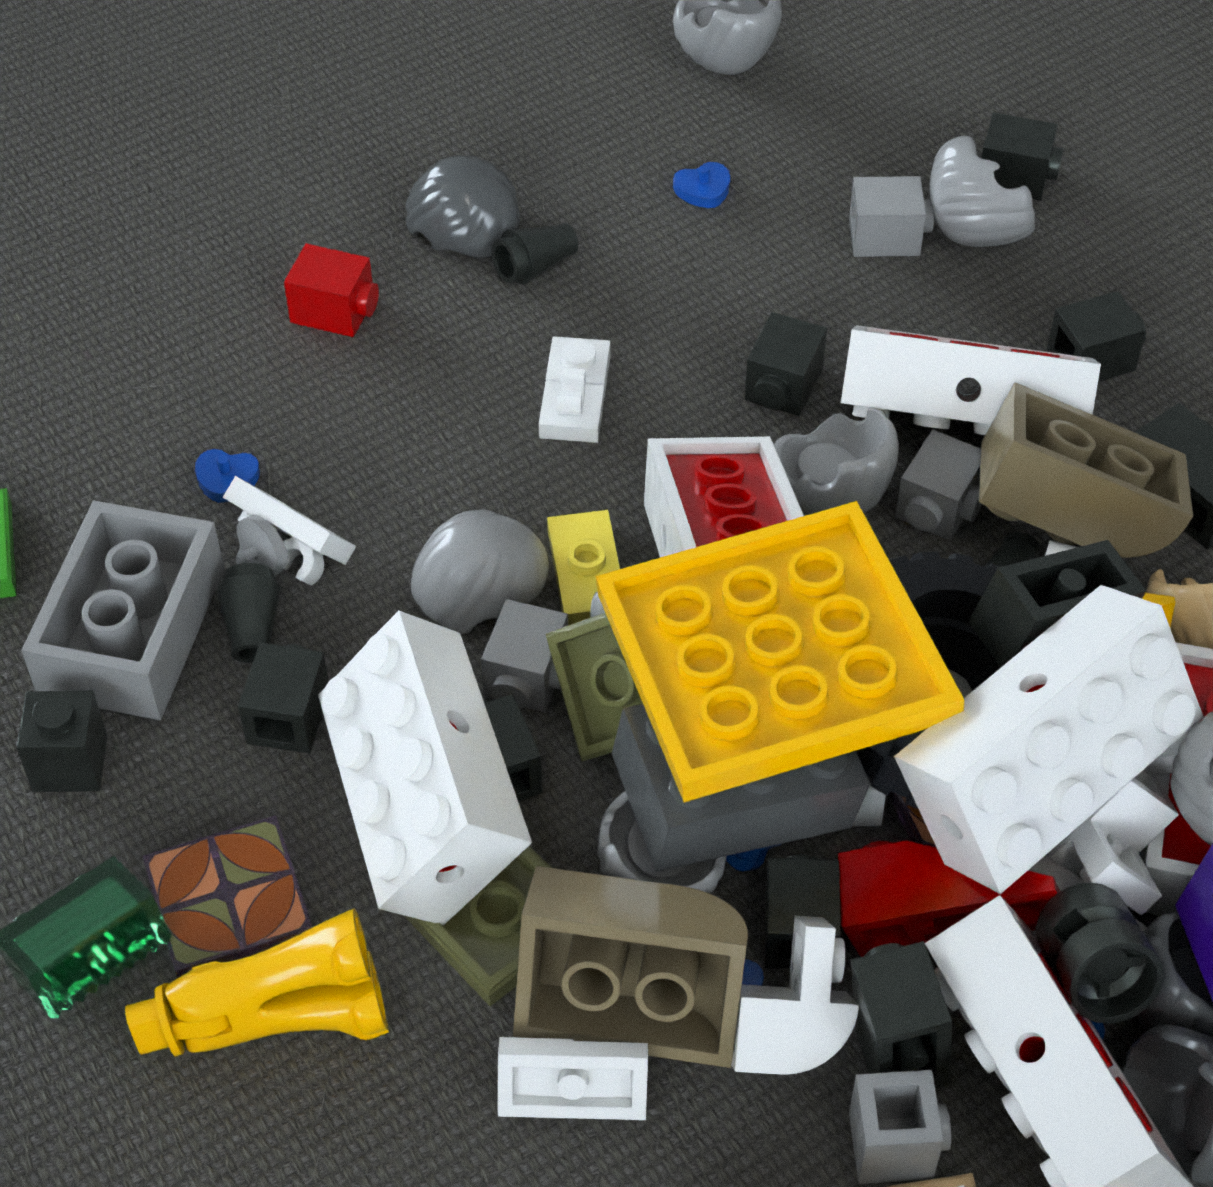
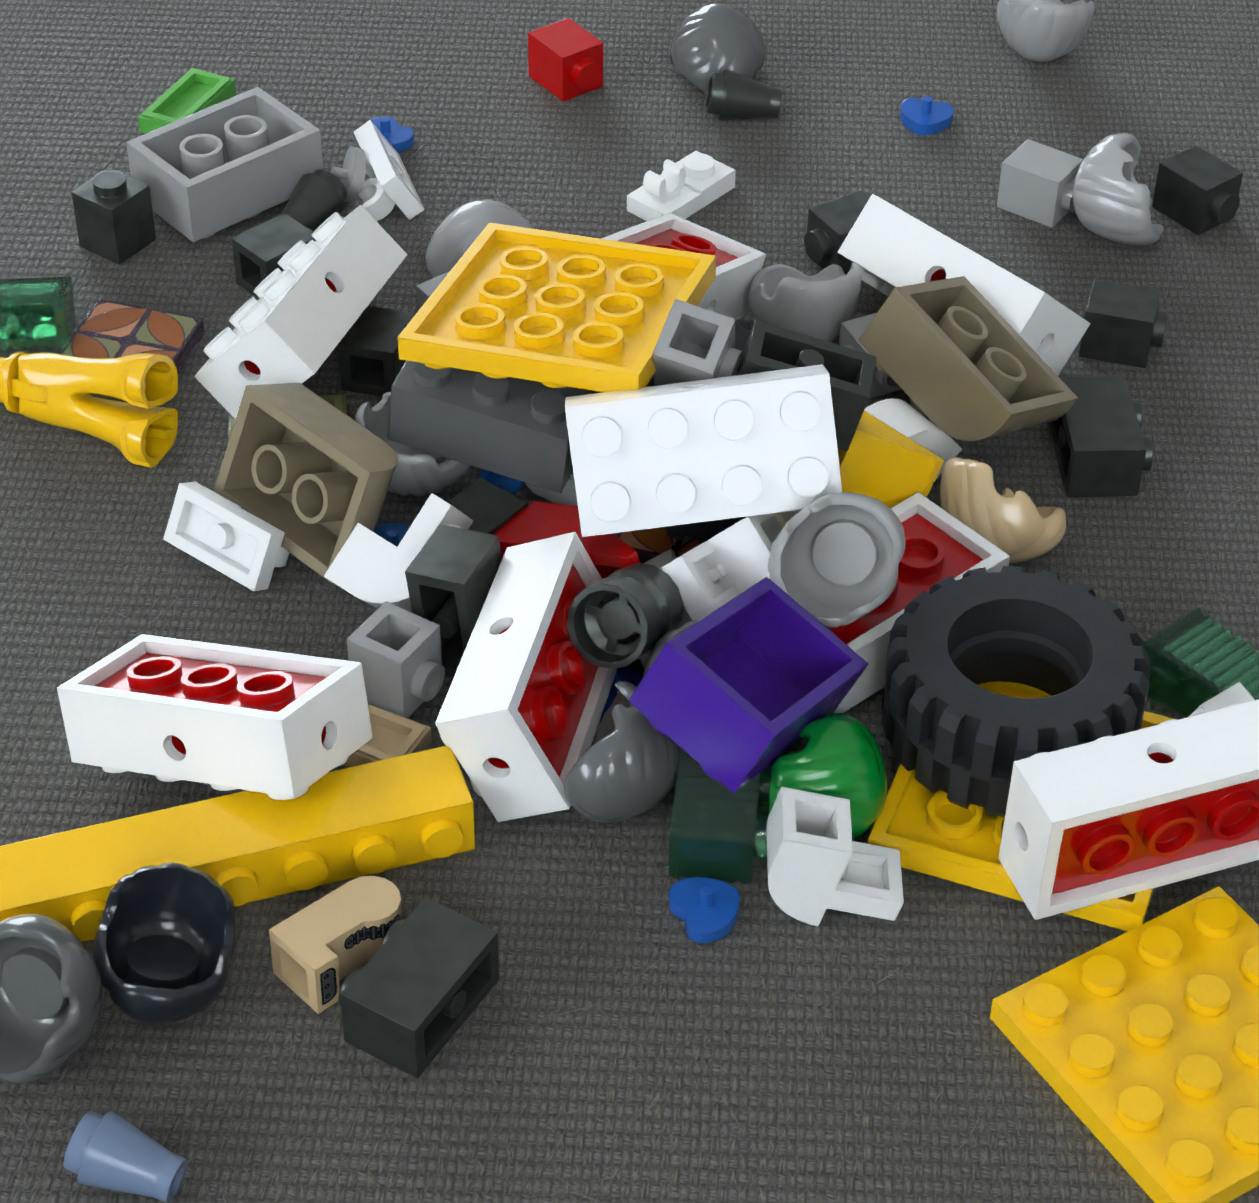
camera: 35 degrees right, 10 degrees down
none -> light grey brick [652,299,743,386]

